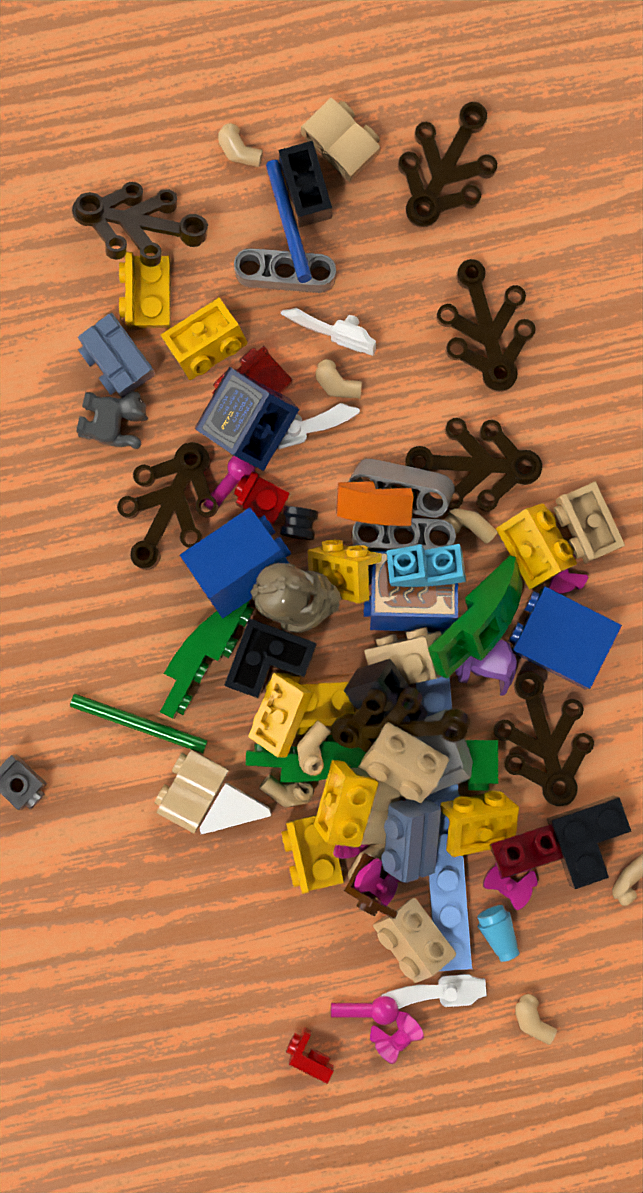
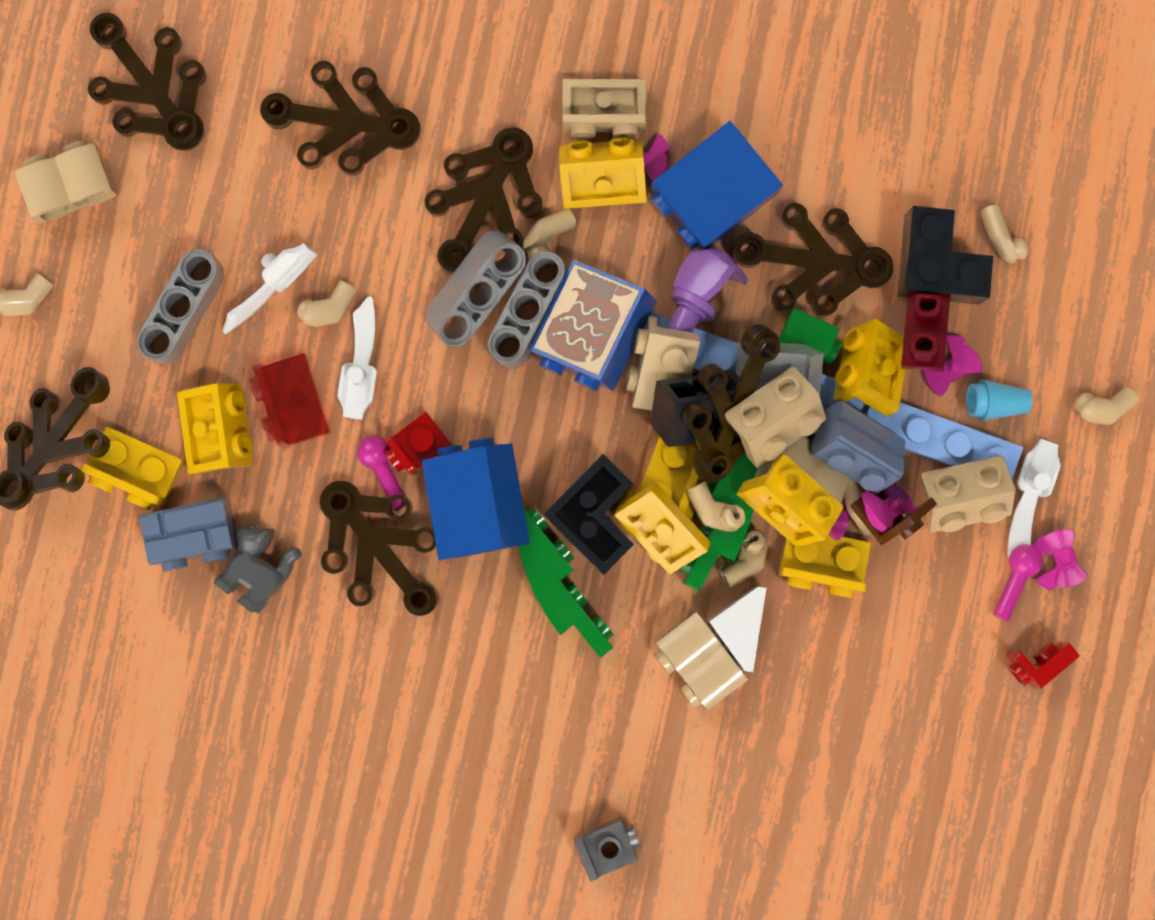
camera: 65 degrees left, 0 degrees up
green bar [70,693,208,754] -> none
dark blue slope [195,367,300,471] -> none
dark tan helmet [250,563,341,633] -> none
blue bar [266,160,312,283] -> none
black brick [278,140,332,228] -> none
black wheel [280,506,318,540] -> none
yellow bracket [307,539,382,604] -> none
orange slope [336,481,413,526] -> none
medium azure slope [386,544,466,587] -> none
green slope [428,555,523,679] -> none

